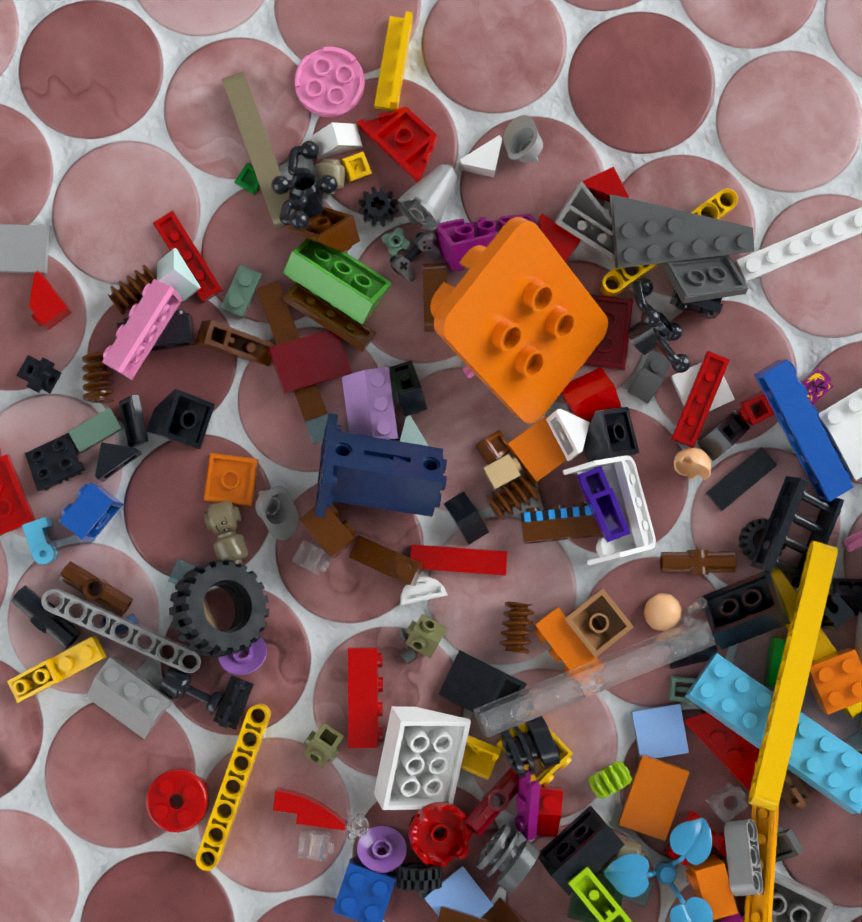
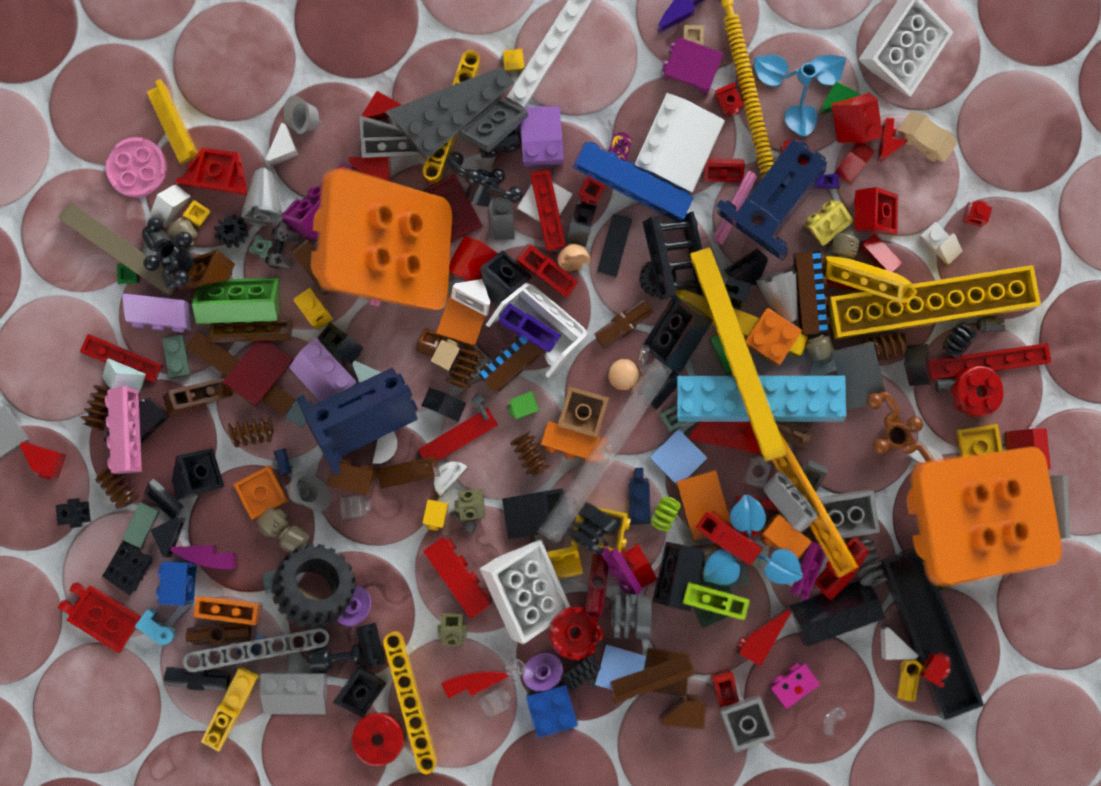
camera: 30 degrees left, 0 degrees up
none -> lavender slope [122,294,194,333]
none -> magenta slope [171,545,238,569]
none -> orange brick [193,595,263,625]
none -> reddish brown piece [228,416,274,448]
none -> dark blue pin [273,448,293,476]
none -> yellow torso [293,288,334,331]
none -> black slope [333,665,387,718]
none -> white tile [373,431,398,464]
none -> yellow brick [422,499,449,531]
none -> dark grey hand [471,393,489,420]
none -> yellow tile [503,49,525,72]
none -> bright green brick [507,391,540,420]
none -> red slope [515,244,579,298]
none -> medium lavender slope [521,106,564,168]
none -> dark blue hinge [629,467,651,525]
none -> red slope [695,511,763,566]

